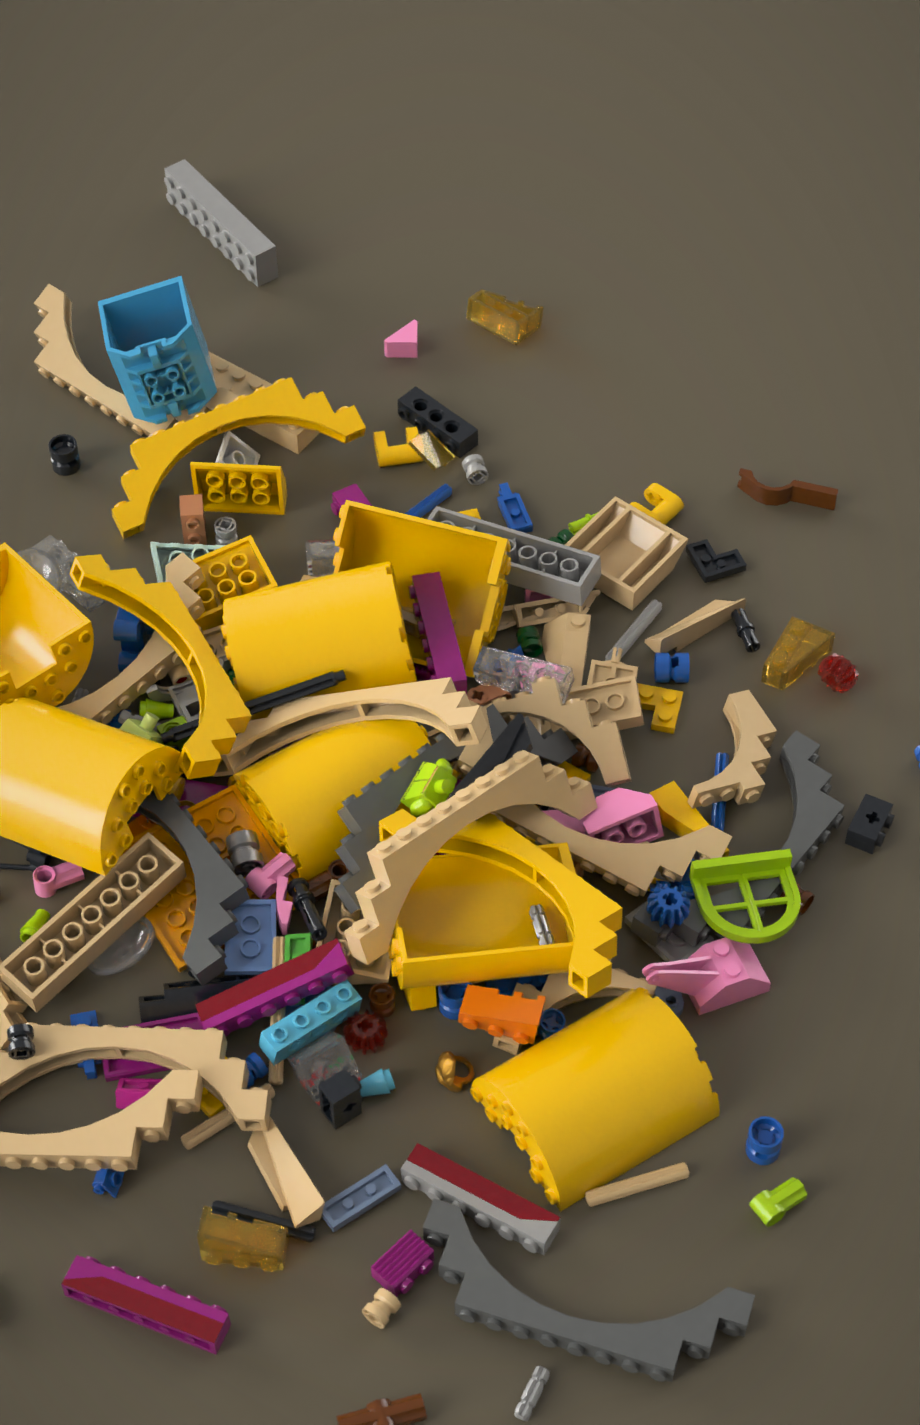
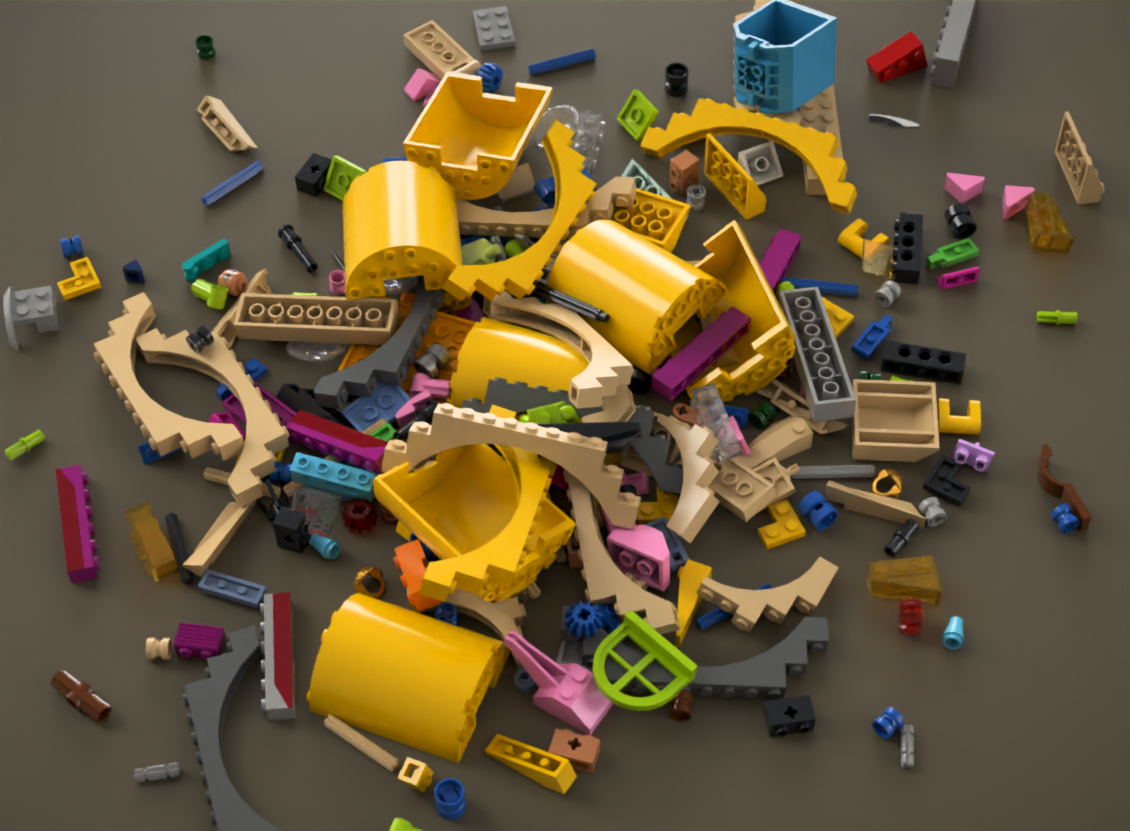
camera: 55 degrees right, 0 degrees up
none -> black plant [256,479,290,521]
none -> yellow brick [398,757,434,793]
none -> yellow slope [485,734,577,794]
none -> nougat brick [548,729,600,774]
none -> lime tile [617,89,659,141]
none -> red wedge [866,31,928,83]
none -> sticker [869,114,920,127]
none -> pearl gold piece [872,468,903,499]
none -> black brick [881,340,966,385]
none -> light grey wheel [919,497,947,527]
none -> bright green hinge [926,238,980,270]
none -> dark pink slope [936,267,980,290]
none -> medium azure cone [942,616,964,650]
none -> black wheel [944,203,977,240]
none -> lavender hips [952,439,995,472]
none -> bright pink slope [1002,185,1035,220]
none -> lime axle [1036,310,1077,325]
none -> blue wheel [1050,504,1080,534]
none -> tan slope [1055,111,1104,205]

